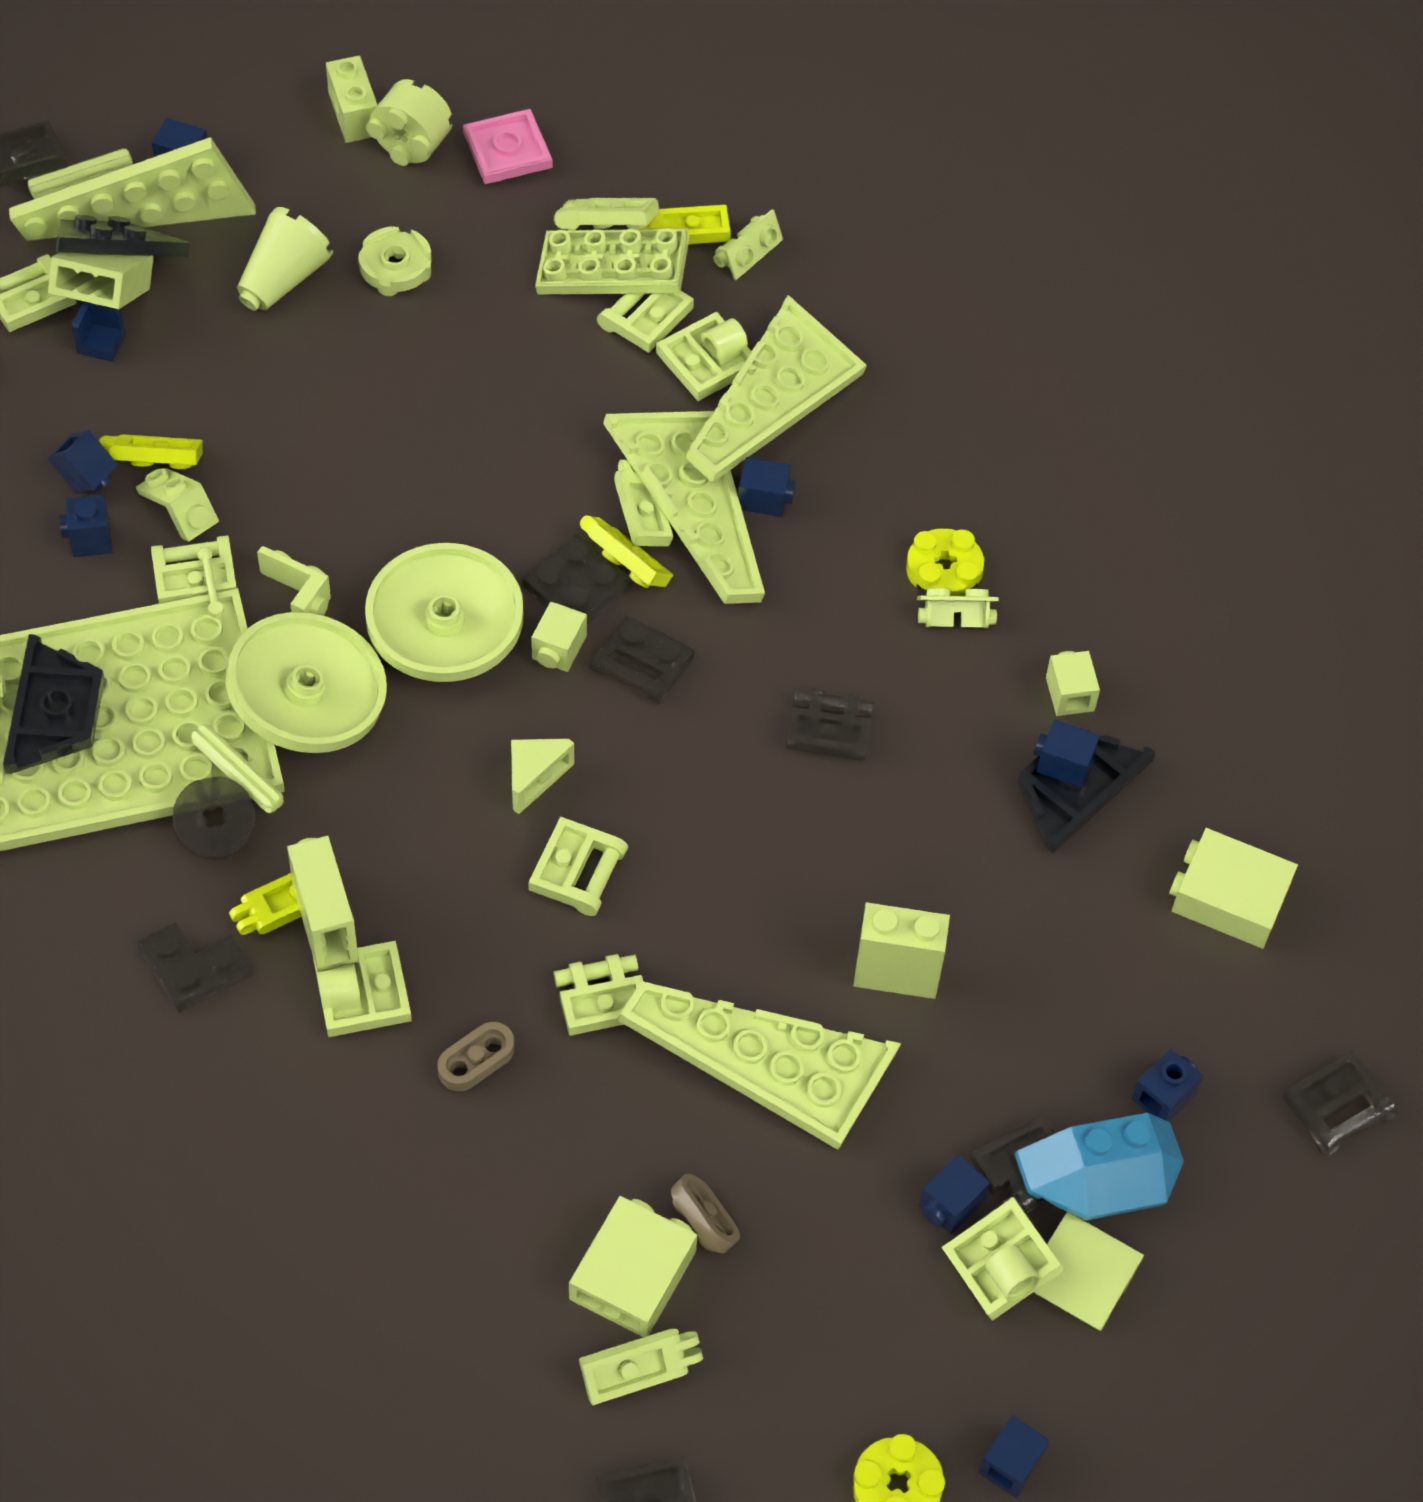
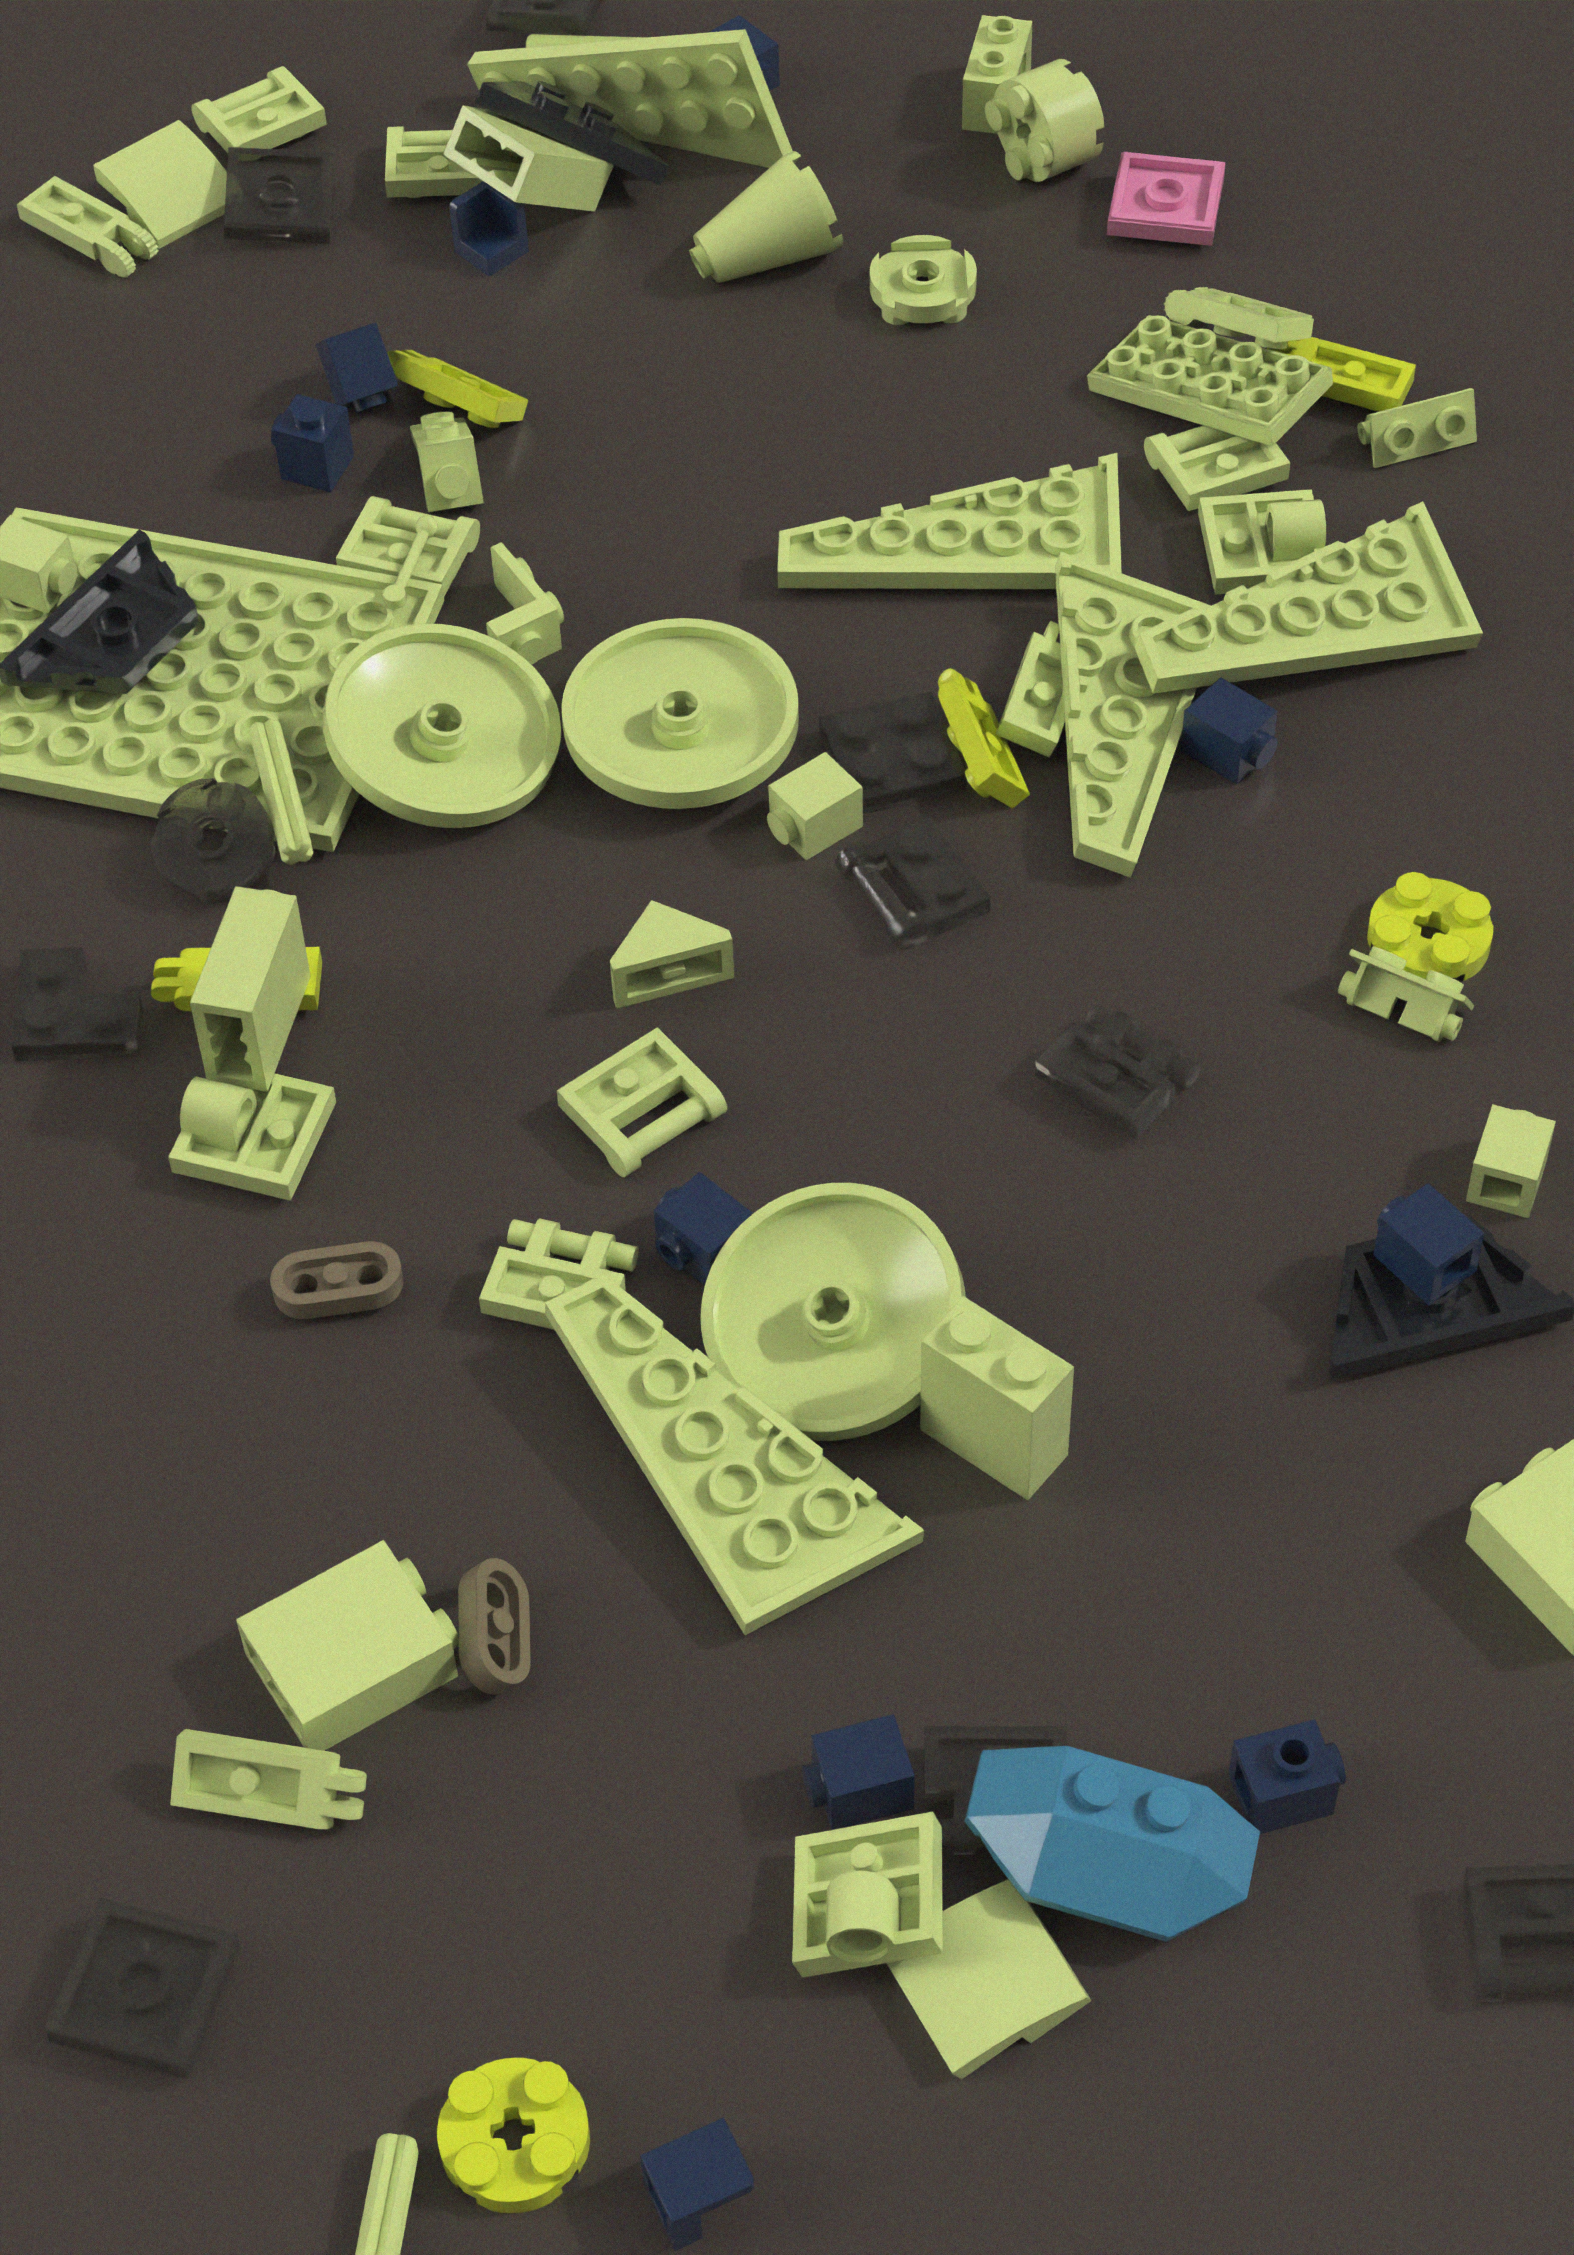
camera: 35 degrees right, 5 degrees down
none -> dark blue brick [654,1171,753,1286]
none -> yellowish green dish [701,1183,966,1441]
none -> yellowish green wing [778,453,1122,589]

